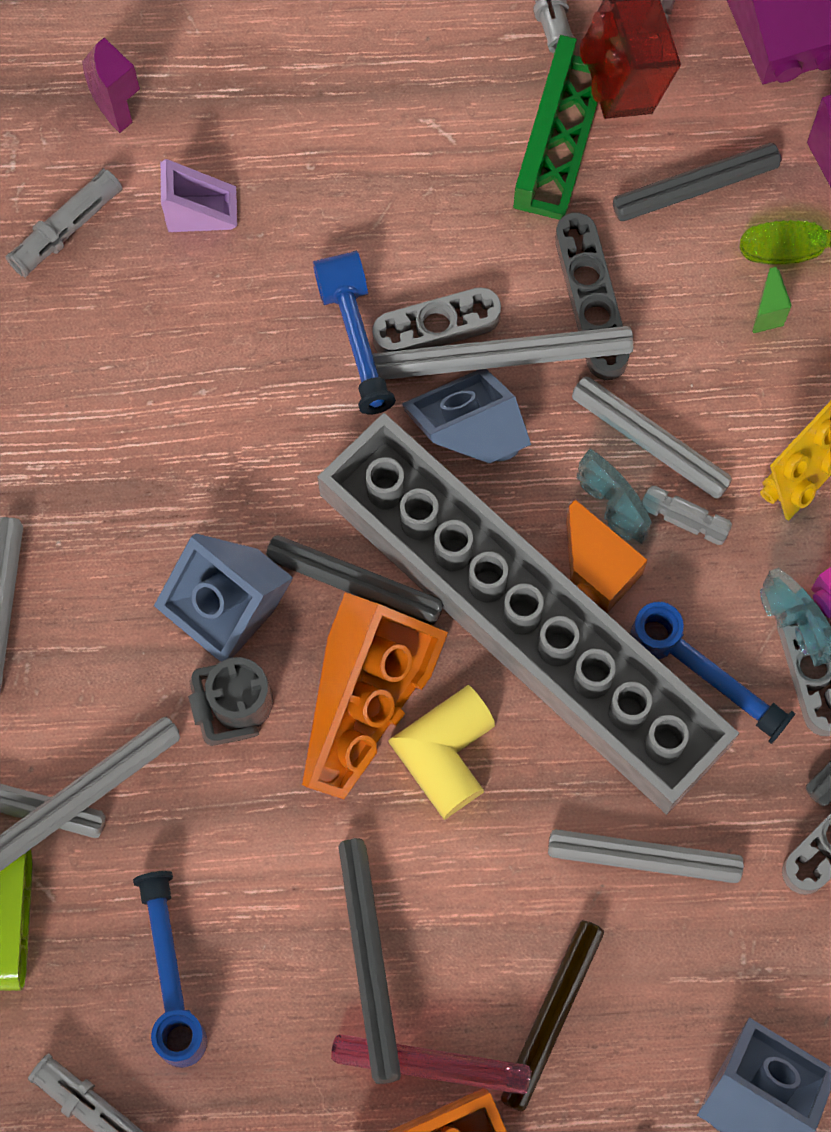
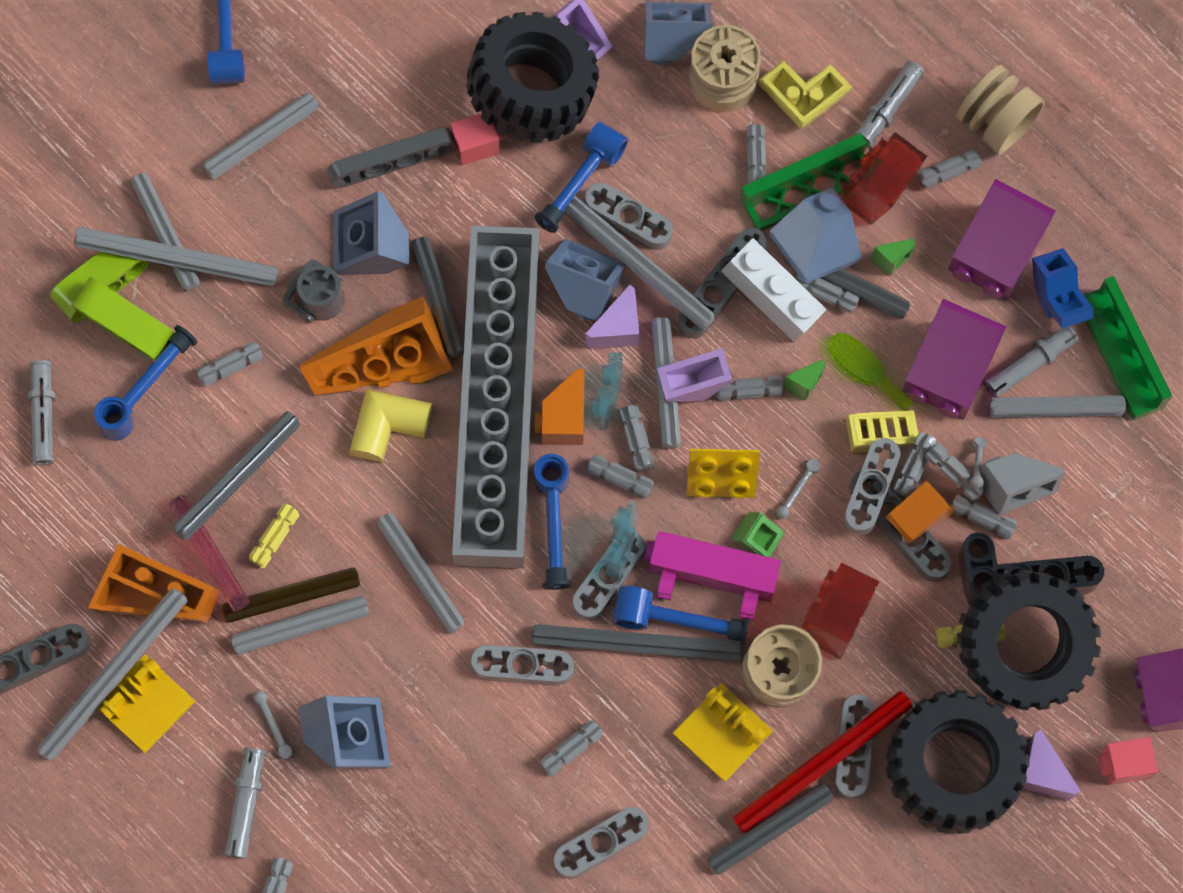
camera: 45 degrees right, 0 degrees up
none -> lime beam [71,277,174,361]
none -> light grey axle [197,342,263,386]
none -> light grey axle [231,596,369,654]
none -> light yellow axle [249,503,299,568]
none -> dark grey beam [327,128,456,188]
none -> coral brick [450,113,504,166]
none -> black tyre [466,12,599,143]
none -> lavender slope [585,285,639,349]
none -> light grey axle [587,454,654,498]
none -> sand blue slope [645,1,713,65]
none -> lavender slope [657,348,733,402]
none -> tan wheel [689,25,761,112]
none -> light grey axle [716,376,783,401]
none -> white brick [721,238,827,342]
none -> light grey axle [747,124,766,184]
none -> light yellow brick [758,60,852,130]
none -> sand blue slope [769,188,862,284]
none -> light grey axle [796,275,859,313]
none -> bright green slope [871,239,916,276]

